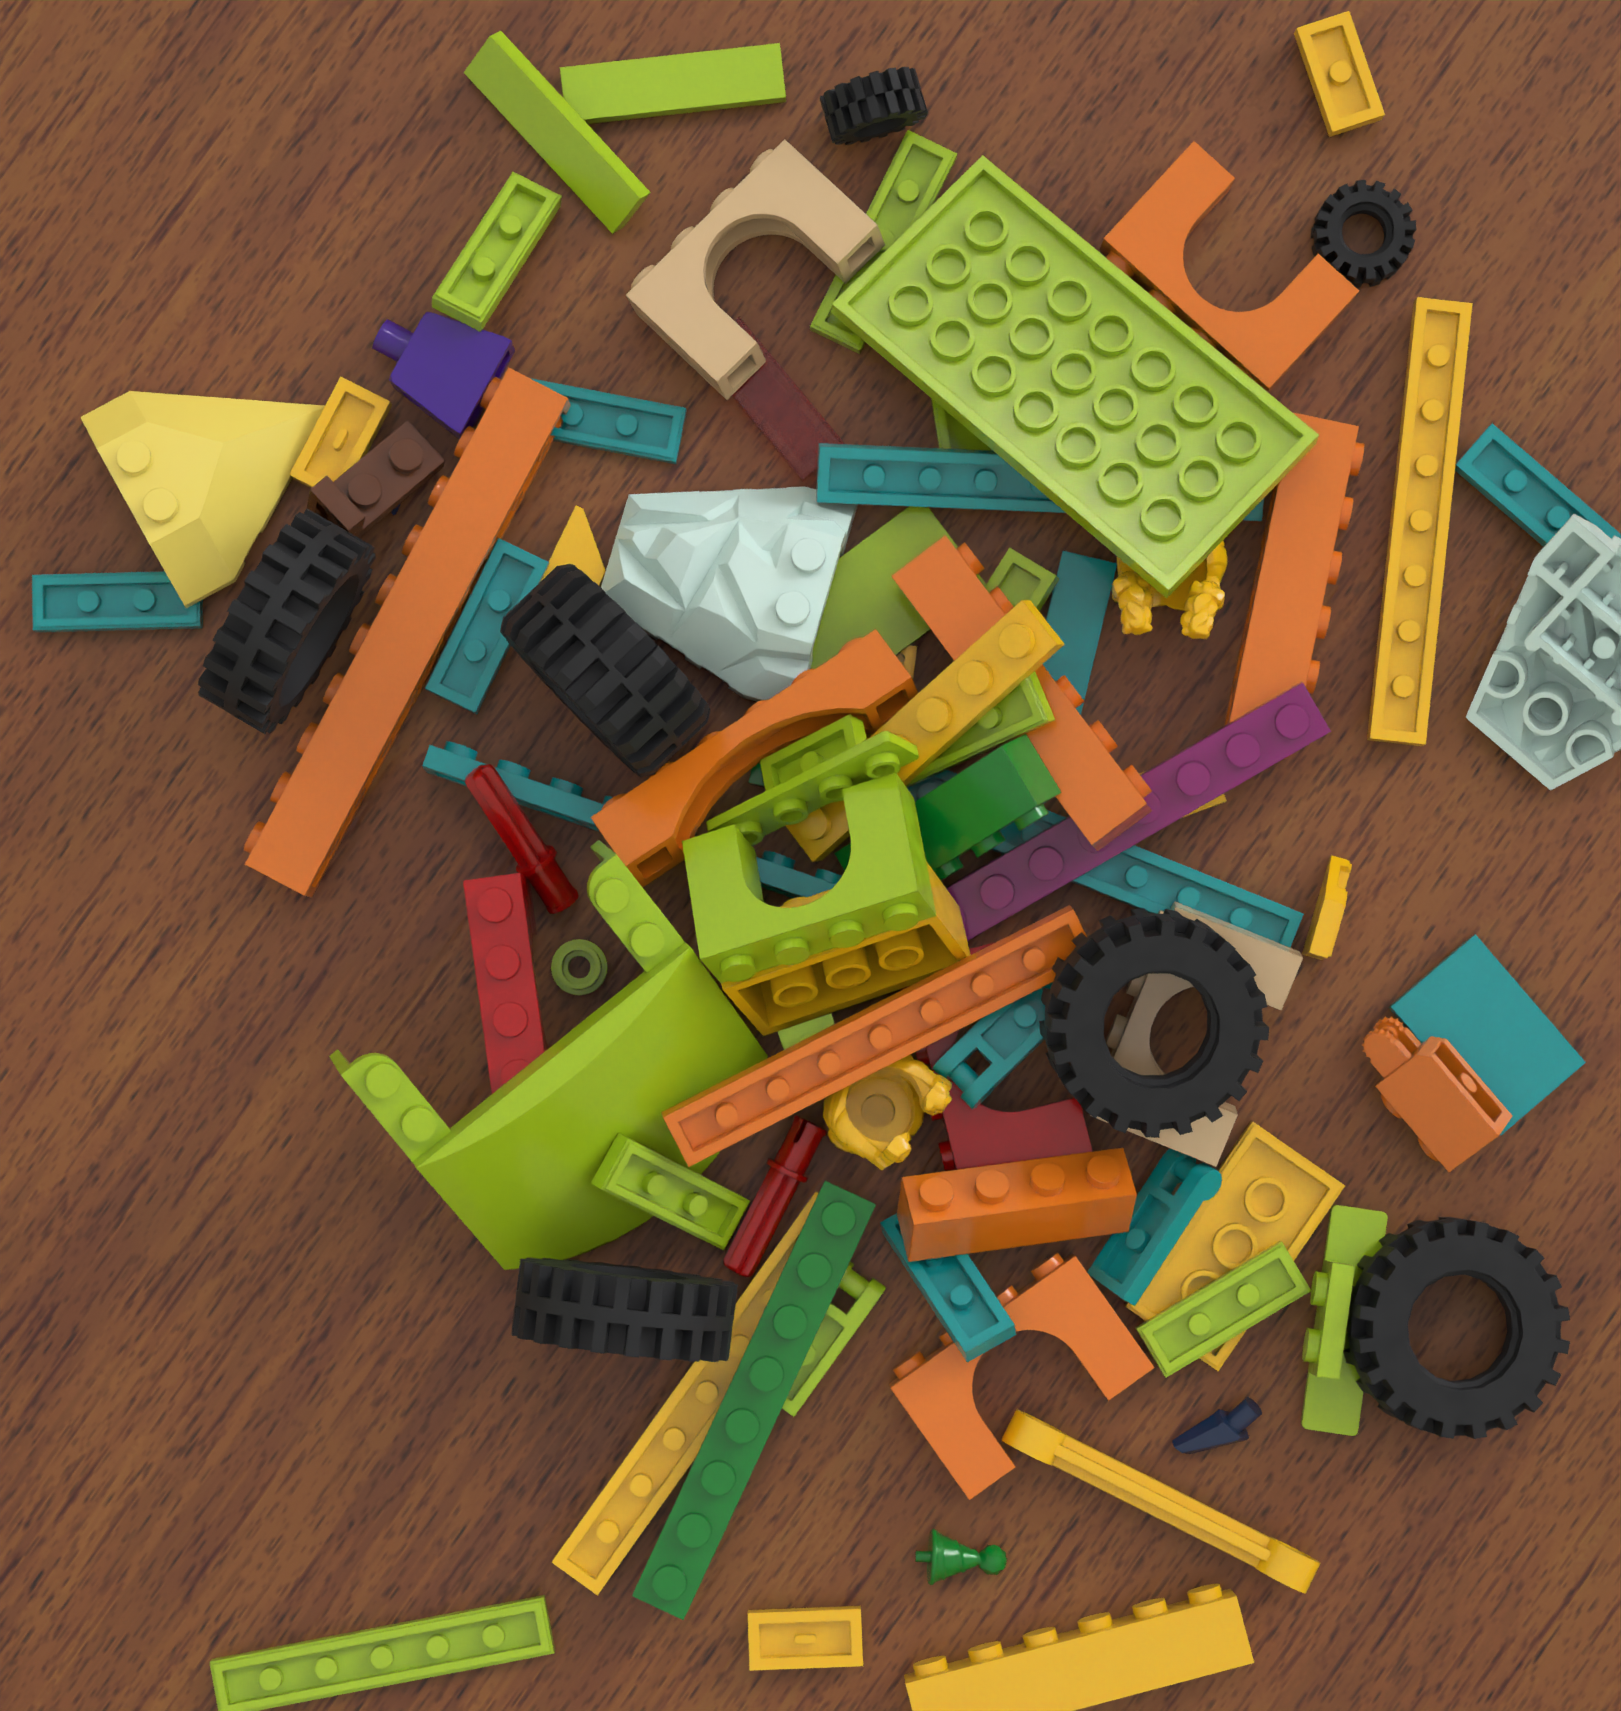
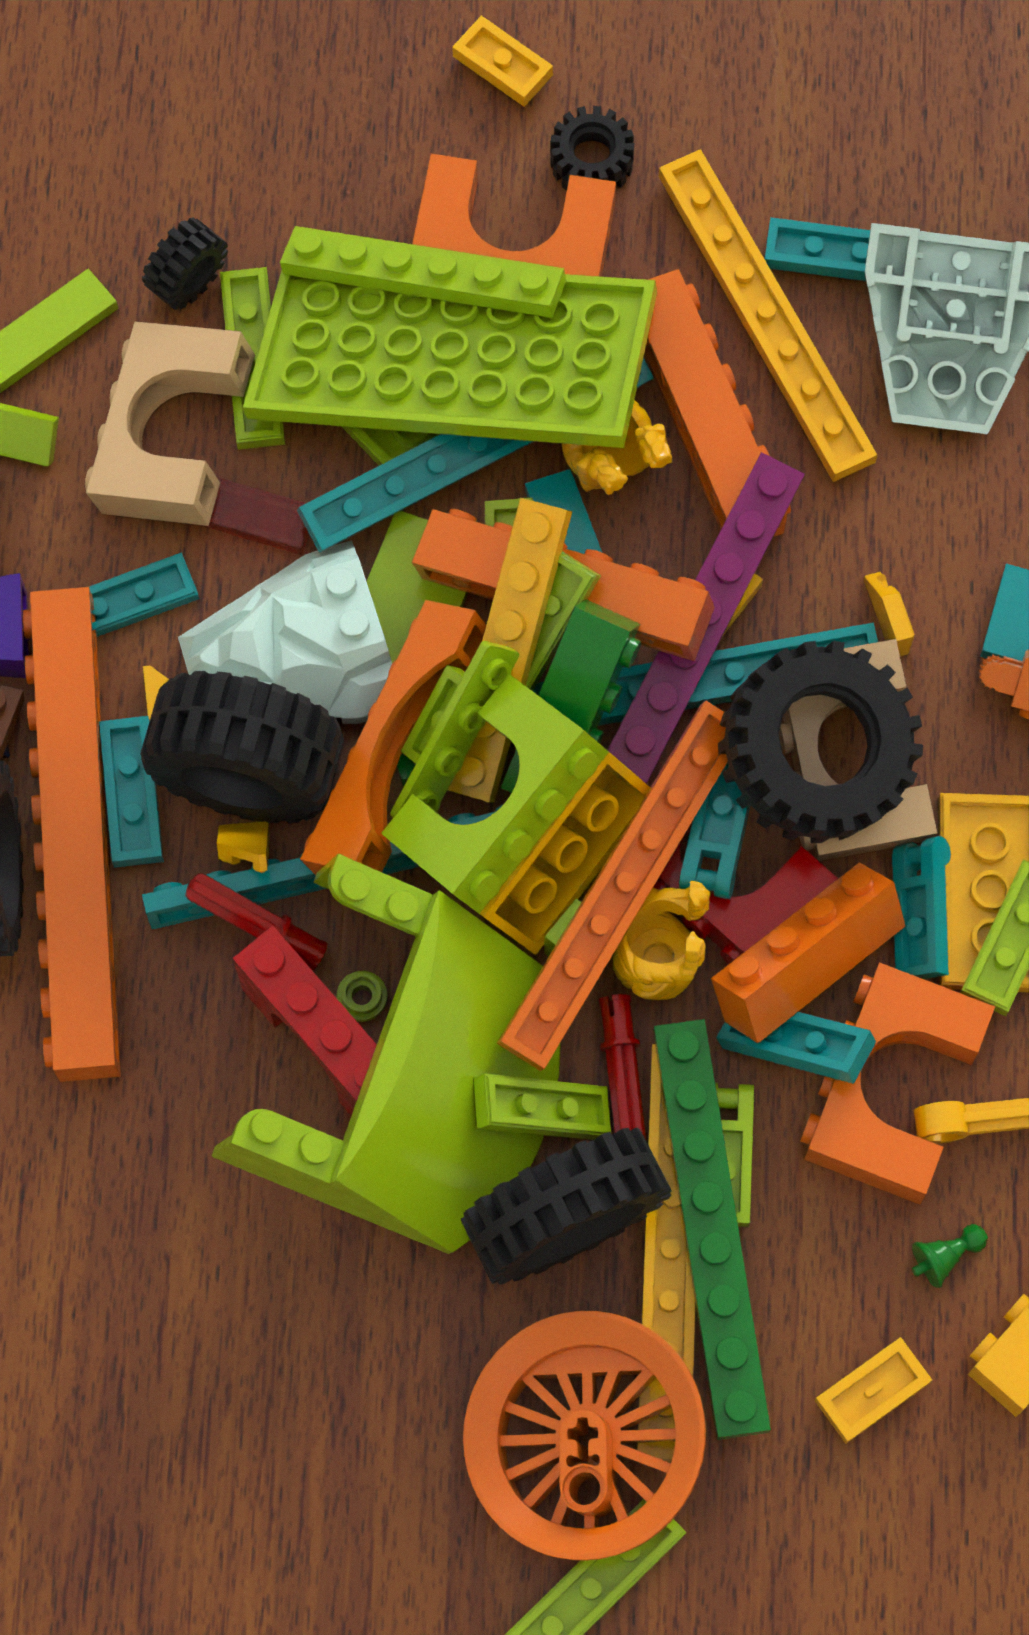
camera: 30 degrees left, 15 degrees down
none -> yellow tile [217,822,270,873]
none -> lime plate [280,226,566,318]
none -> orange piece [463,1311,706,1561]

